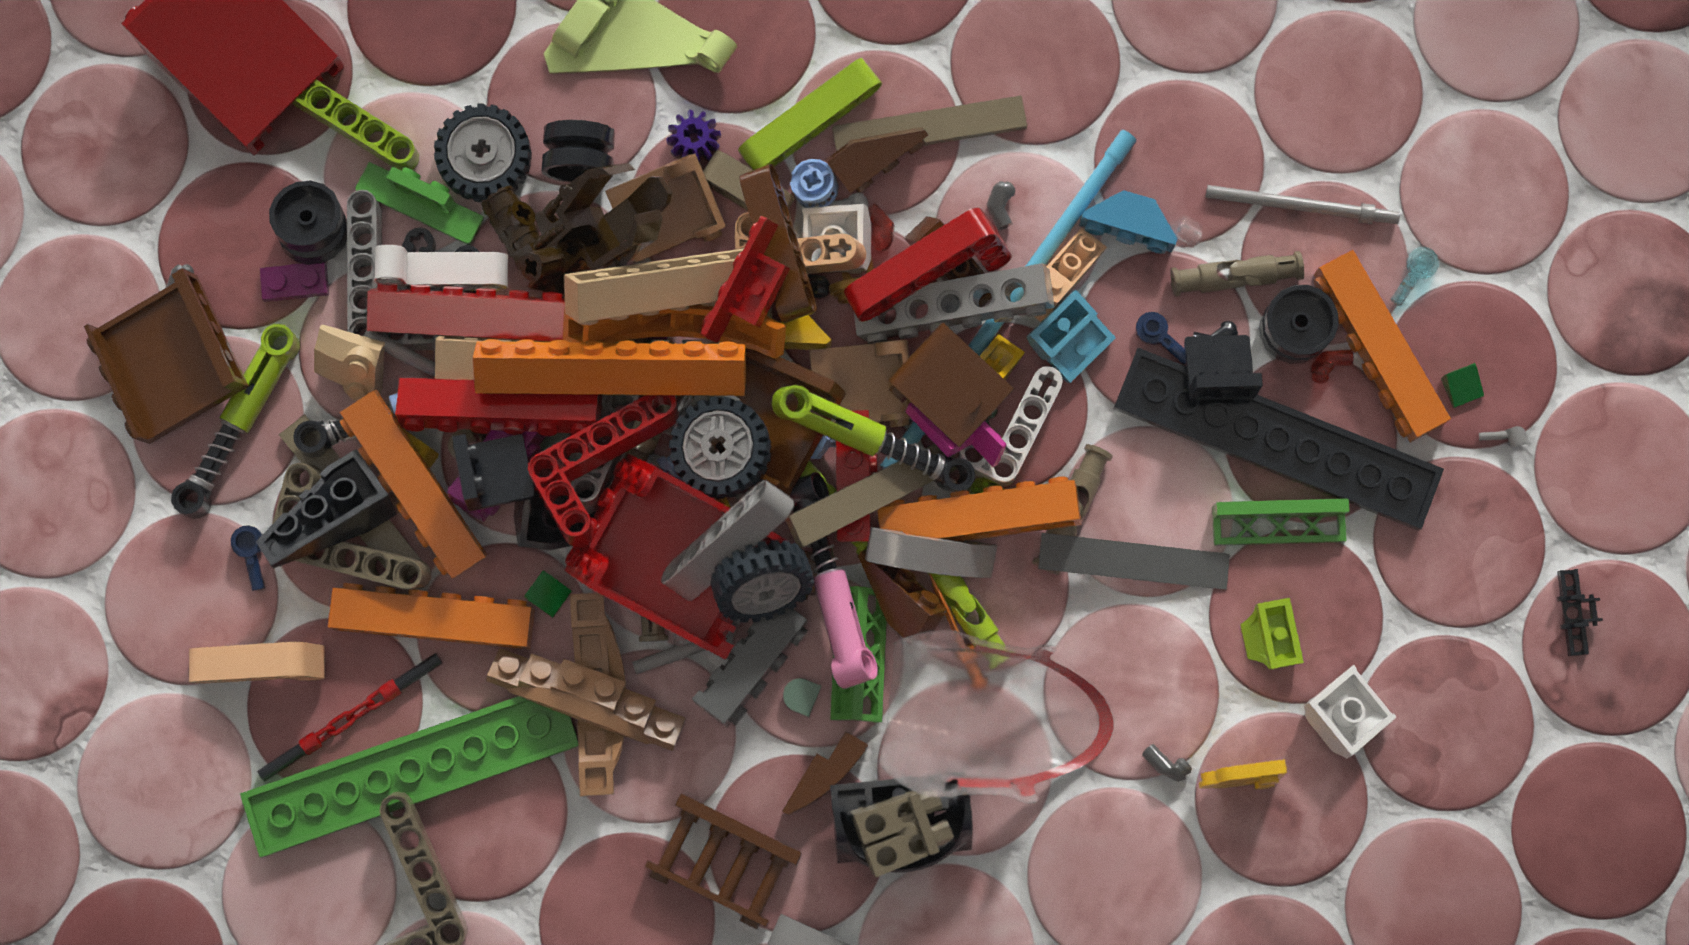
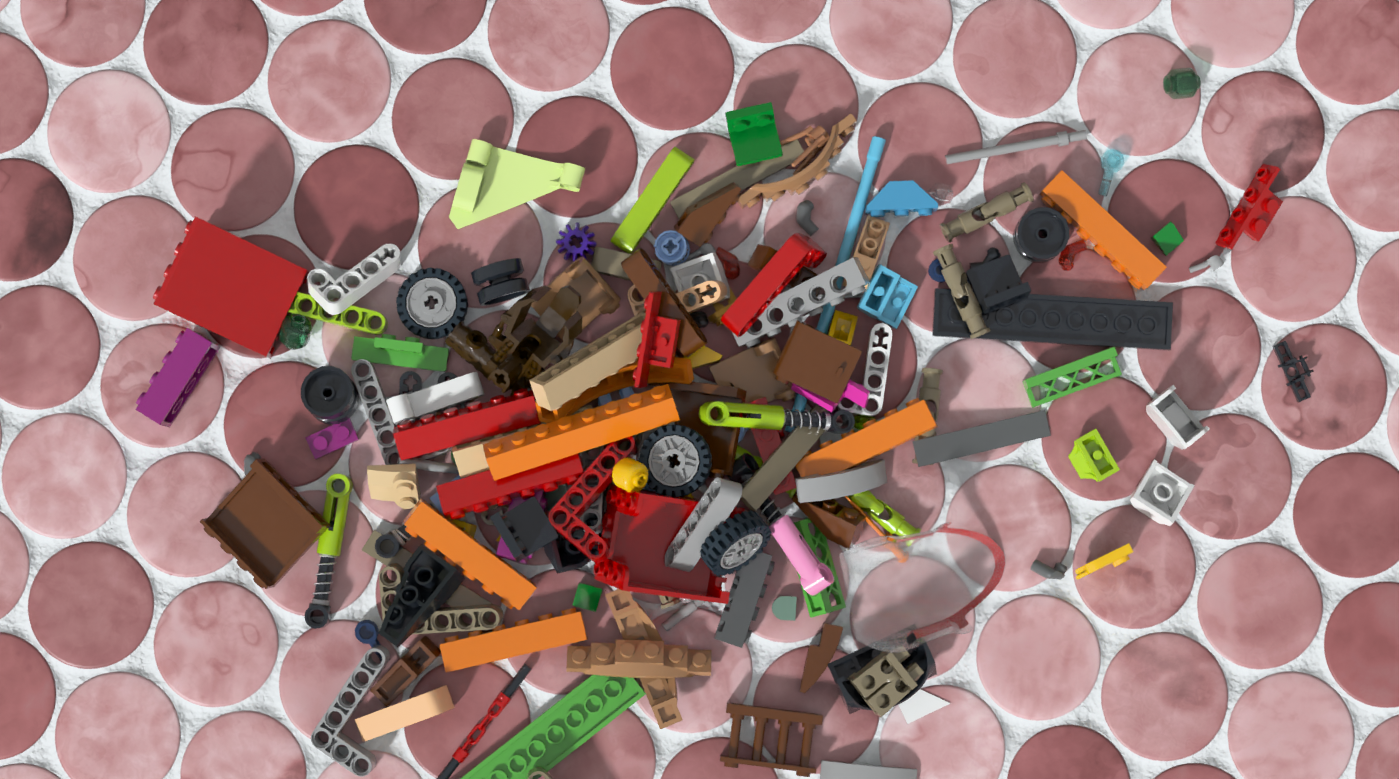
camera: 20 degrees left, 5 degrees up
none -> magenta brick [135,328,220,428]
none -> clear green head [279,314,312,350]
none -> white beam [307,244,400,315]
none -> light grey beam [311,645,390,777]
none -> reddish brown slope [370,636,441,707]
none -> yellow head [612,458,648,492]
none -> green bracket [725,102,783,166]
none -> medium nougat piece [737,114,857,209]
none -> nougat plant [780,125,830,175]
none -> white sticker [899,689,950,724]
none -> dark tan piece [933,244,991,339]
none -> white piece [1146,385,1209,450]
none -> clear green head [1163,68,1201,99]
none -> red bracket [1215,164,1283,250]

